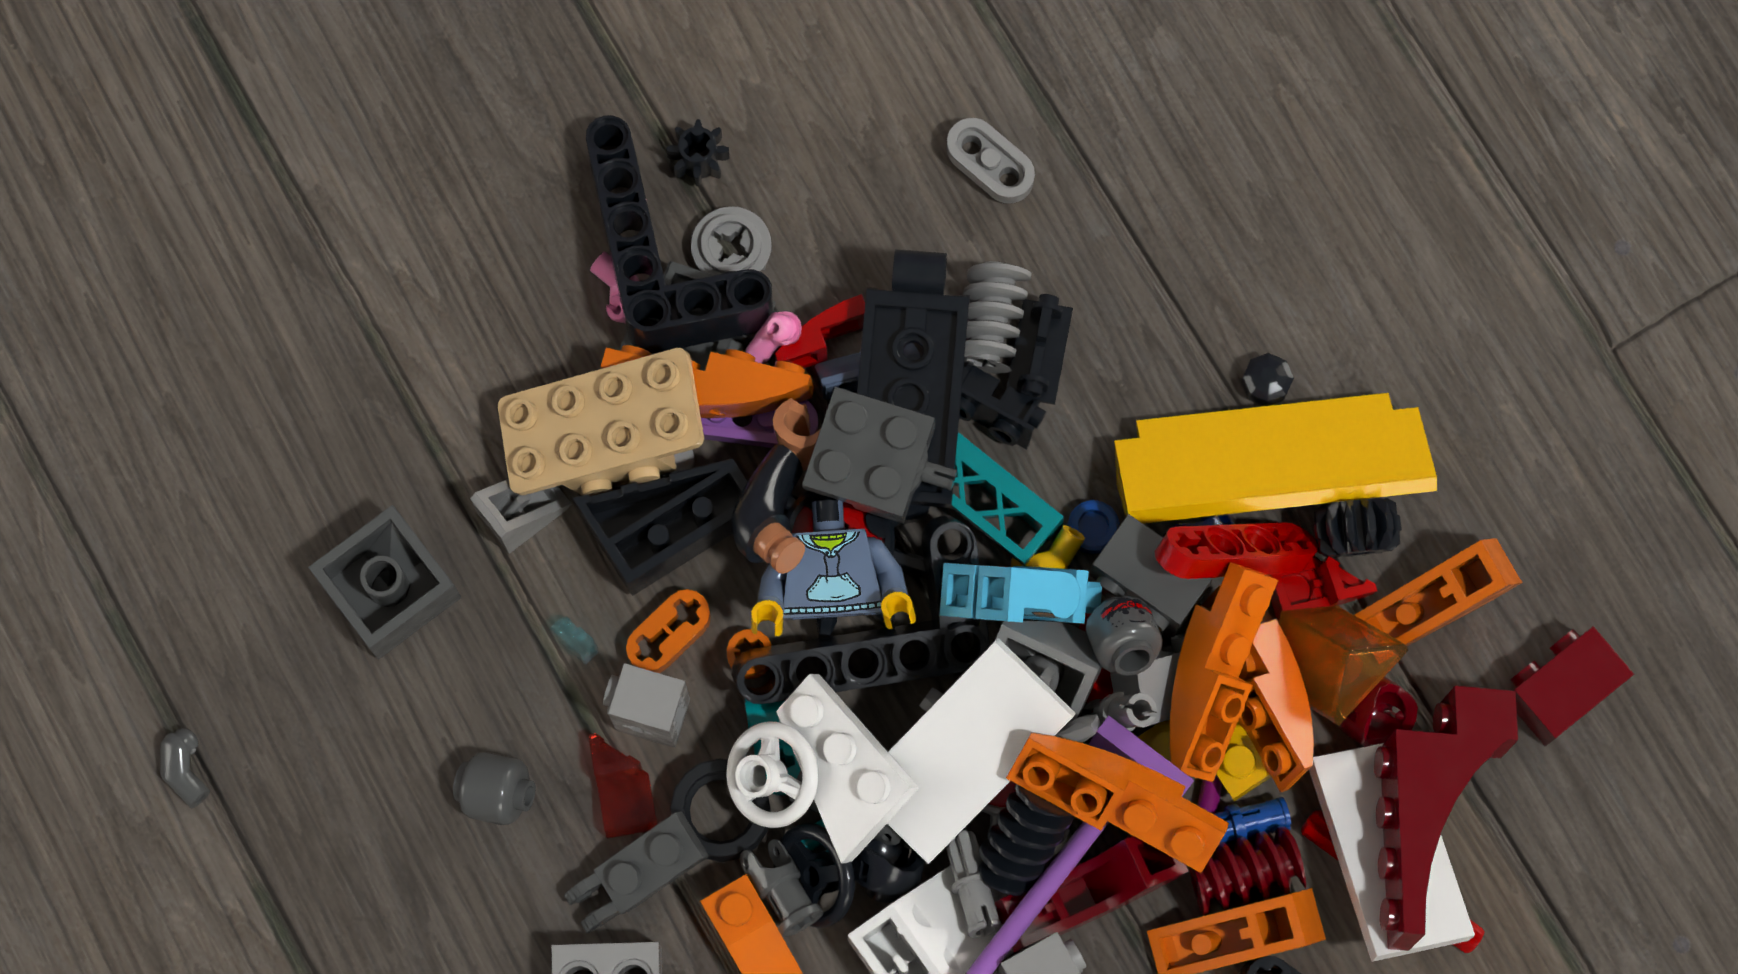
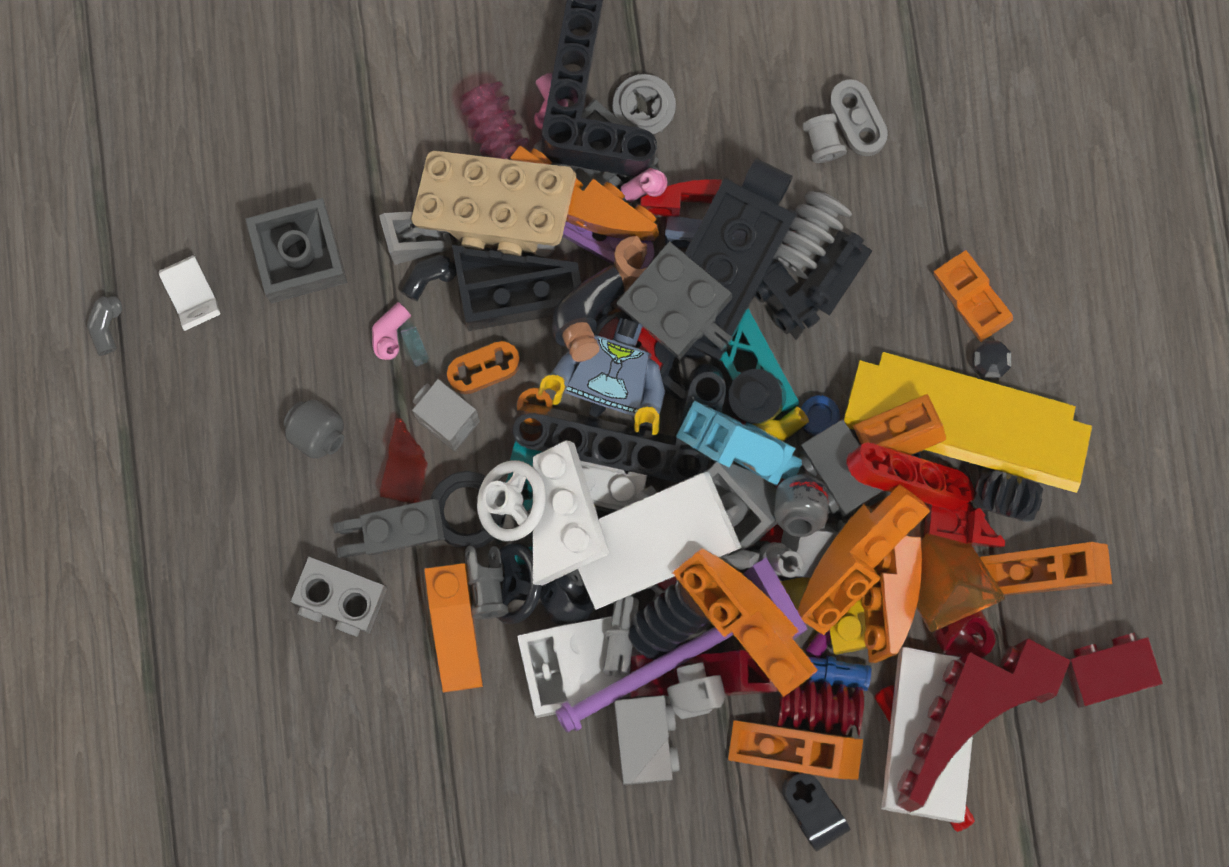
camera: 25 degrees right, 5 degrees up
black gear [666,119,730,186] -> none
none -> white bracket [158,255,220,331]
none -> bright pink arm [372,302,411,360]
none -> black arm [401,255,457,302]
none -> clear pink piece [459,81,529,160]
none -> white brick [580,461,647,513]
none -> light grey piece [667,663,725,719]
none -> black piece [729,369,786,424]
none -> light grey bush [802,114,847,163]
none -> orange slope [853,394,946,455]
none -> orange slope [933,250,1013,343]

